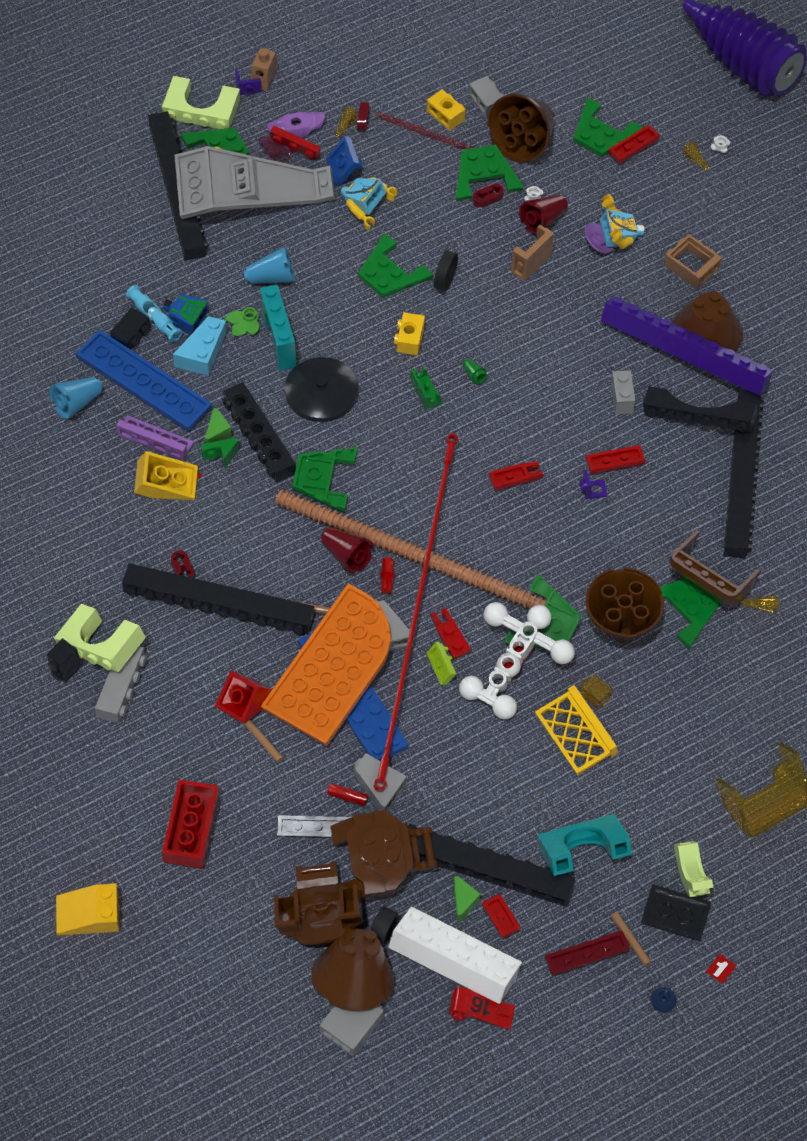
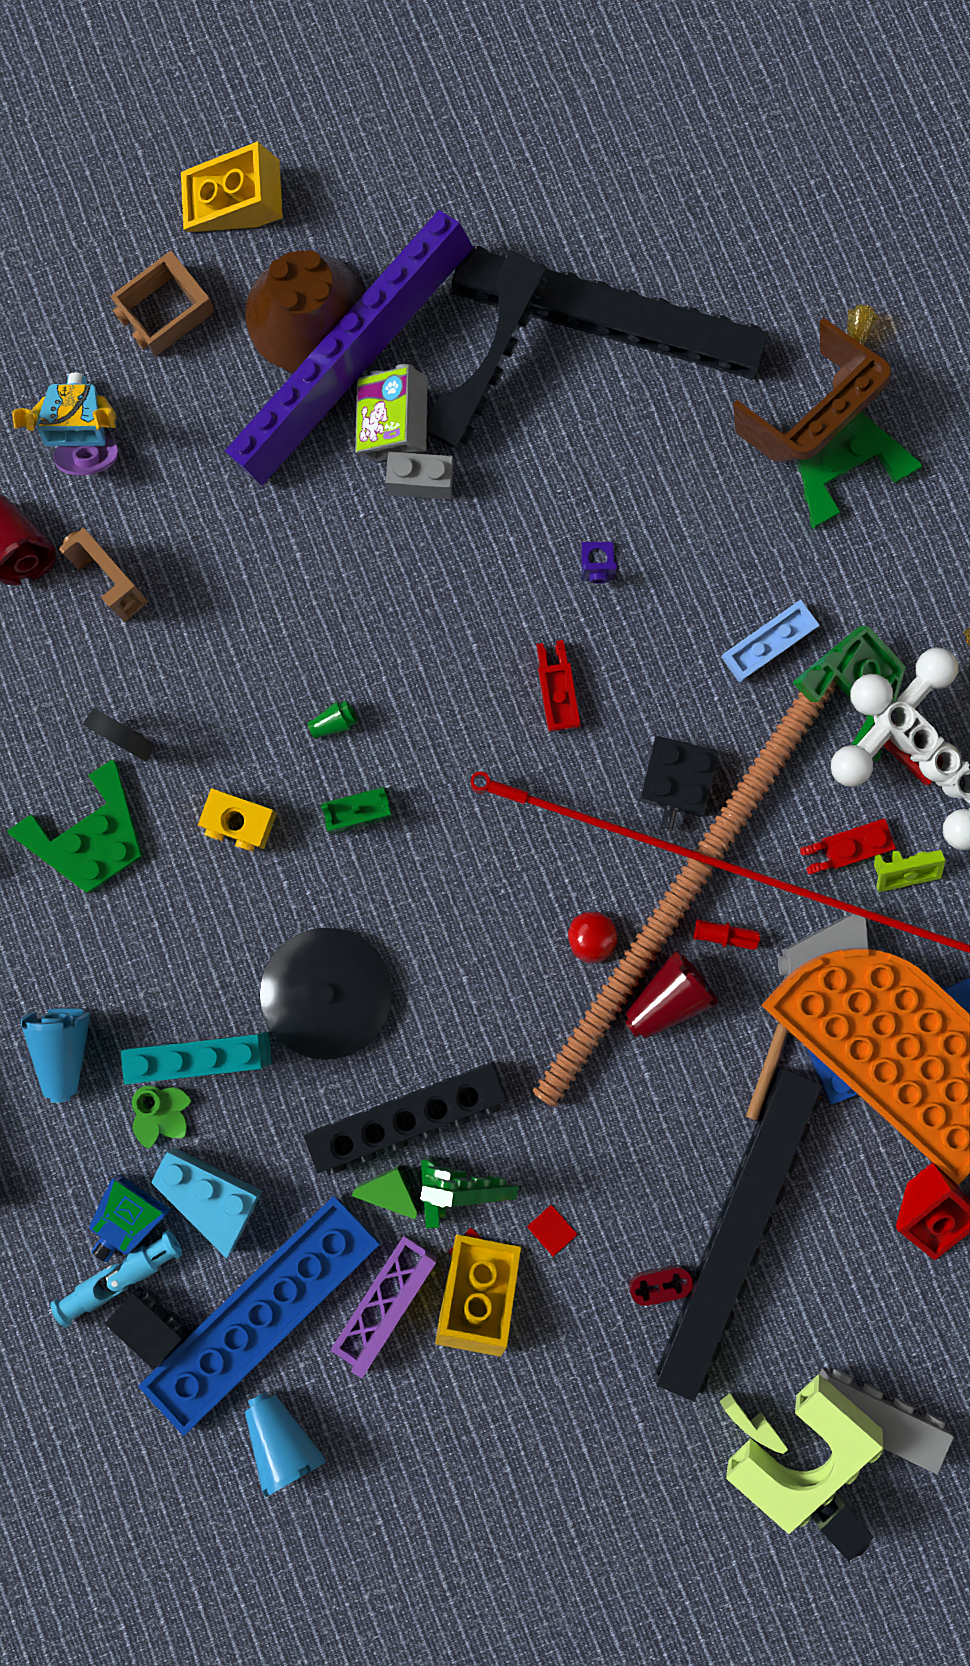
camera: 80 degrees left, 25 degrees up
green wing [292,447,357,512] -> none
red plate [586,445,645,474] -> none
reddish brown cone [586,567,664,643] -> none
none -> yellow slope [181,141,283,232]
none -> brick [355,364,428,462]
none -> green plate [420,1166,518,1207]
none -> red sticker [527,1205,578,1256]
none -> red hair [568,911,618,964]
none -> black plate [638,736,719,831]
none -> yellowish green slope [720,1393,788,1454]
none -> light blue plate [721,600,820,683]

